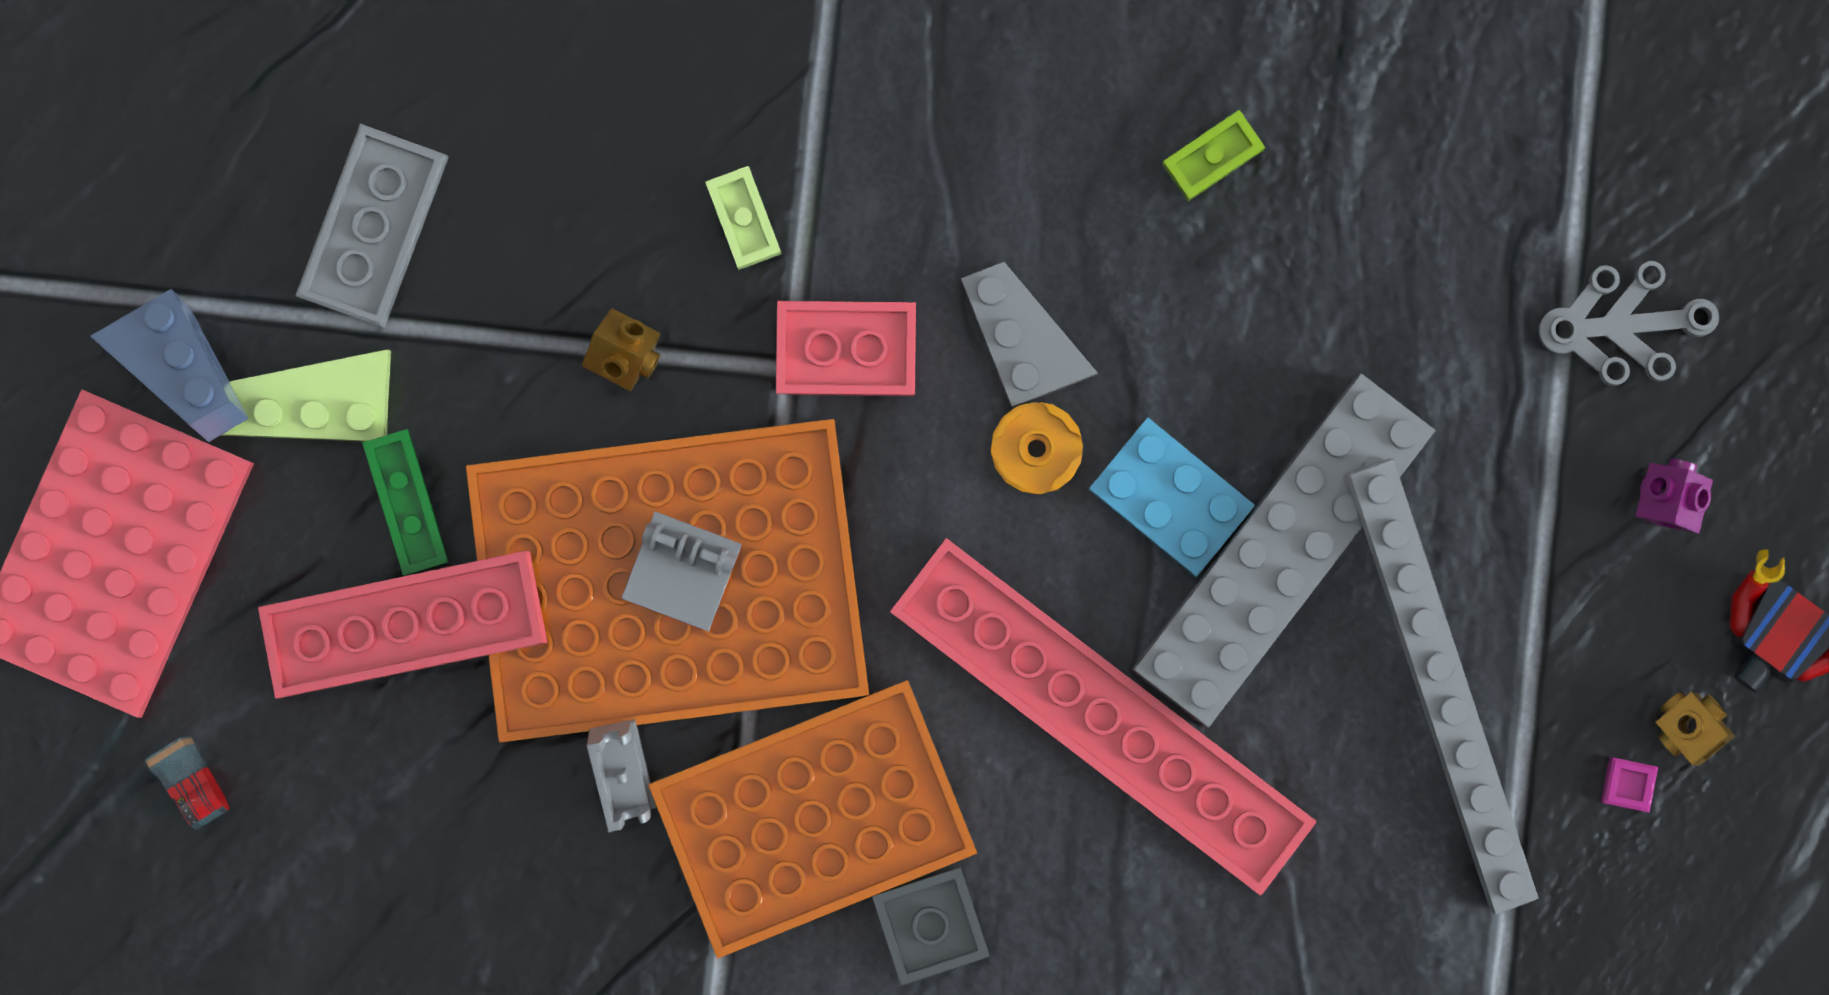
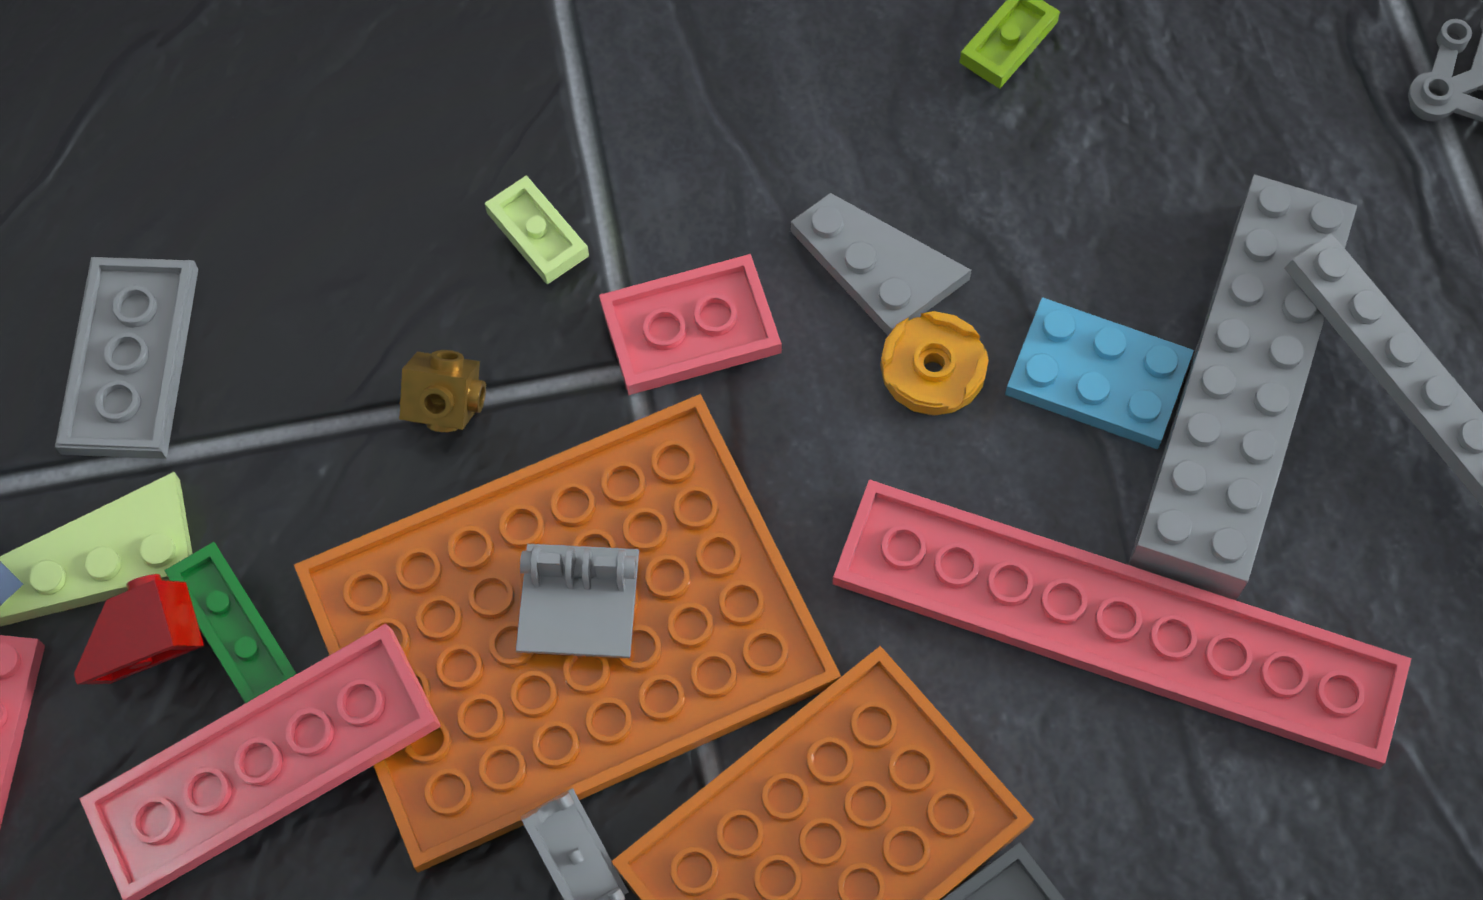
camera: 15 degrees left, 20 degrees down
none -> red slope [74,574,204,685]

